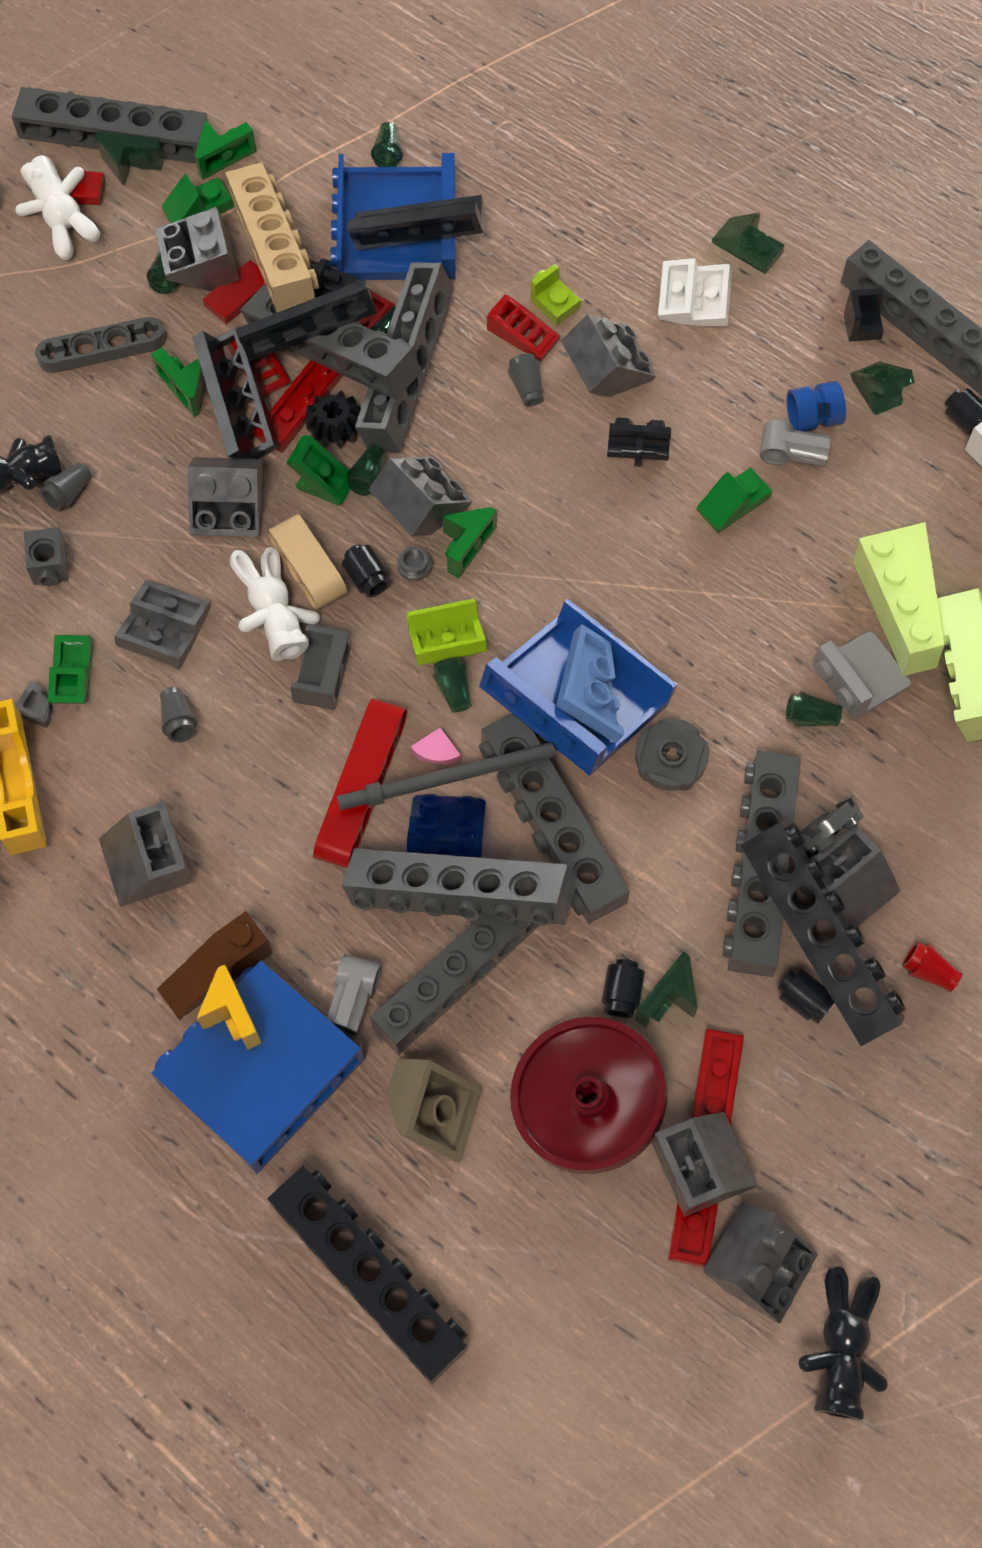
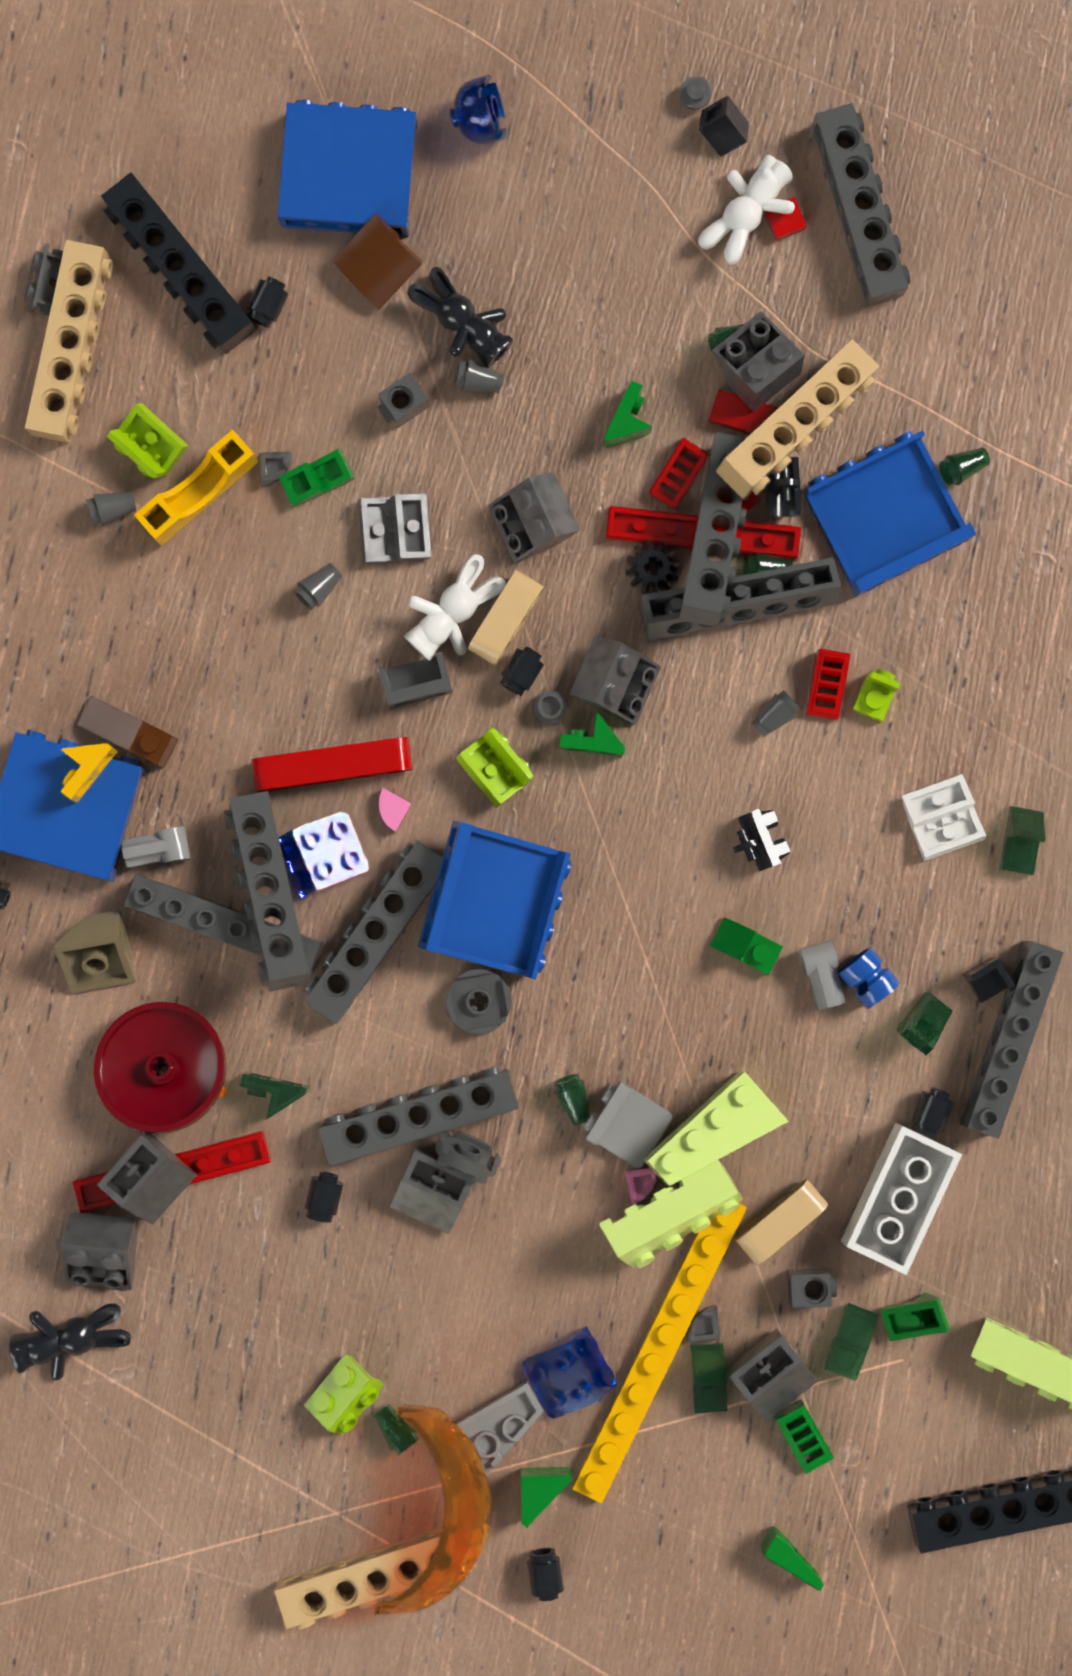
camera: 60 degrees right, 20 degrees up
dark grey beam [35,317,166,373] -> none
clear green slope [95,131,164,185] -> none
flat silver slope [99,802,192,907] -> none
green slope [162,174,234,223] -> none
black fence [192,326,279,459] -> none
green slope [195,120,257,180] -> none
black fence [236,279,377,361] -> none
green slope [286,434,356,505] -> none
dark grey bar [337,742,556,811] -> none
black fence [347,195,484,250] -> none
clear green cone [347,444,386,496] -> none
clear green cone [432,657,472,713] -> none
medium blue wing [556,624,624,743] -> none
flat silver slope [561,314,657,397] -> none
black brick [601,959,645,1018] -> none
black brick [740,819,906,1046] -> none
red cone [902,941,962,992] -> none
none -> bright pink tile [626,1167,658,1204]

